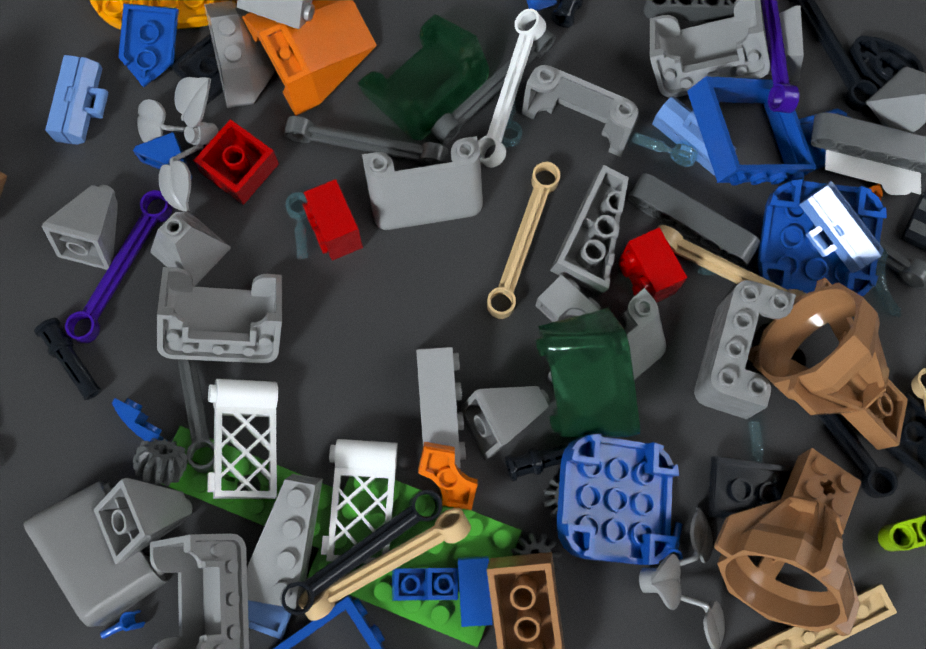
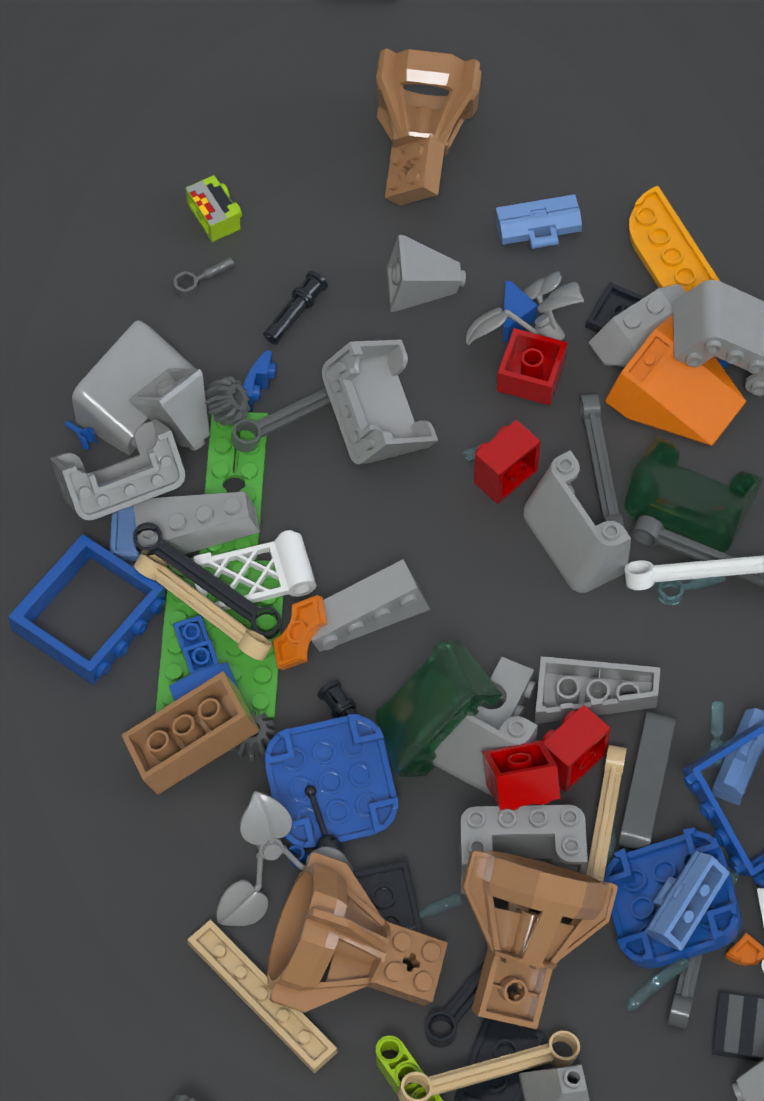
camera: 75 degrees right, 15 degrees down
dark purple piece [65,190,172,343] -> none
blue tile [118,4,179,87] -> none
light grey slope [150,212,231,287] -> none
white piece [207,379,278,499] -> none
light grey slope [460,386,550,460] -> none
tan piece [487,162,560,319] -> none
light grey windscreen [522,65,639,157] -> none
none -> black hinge [305,785,343,852]
none -> red brick [482,740,560,811]

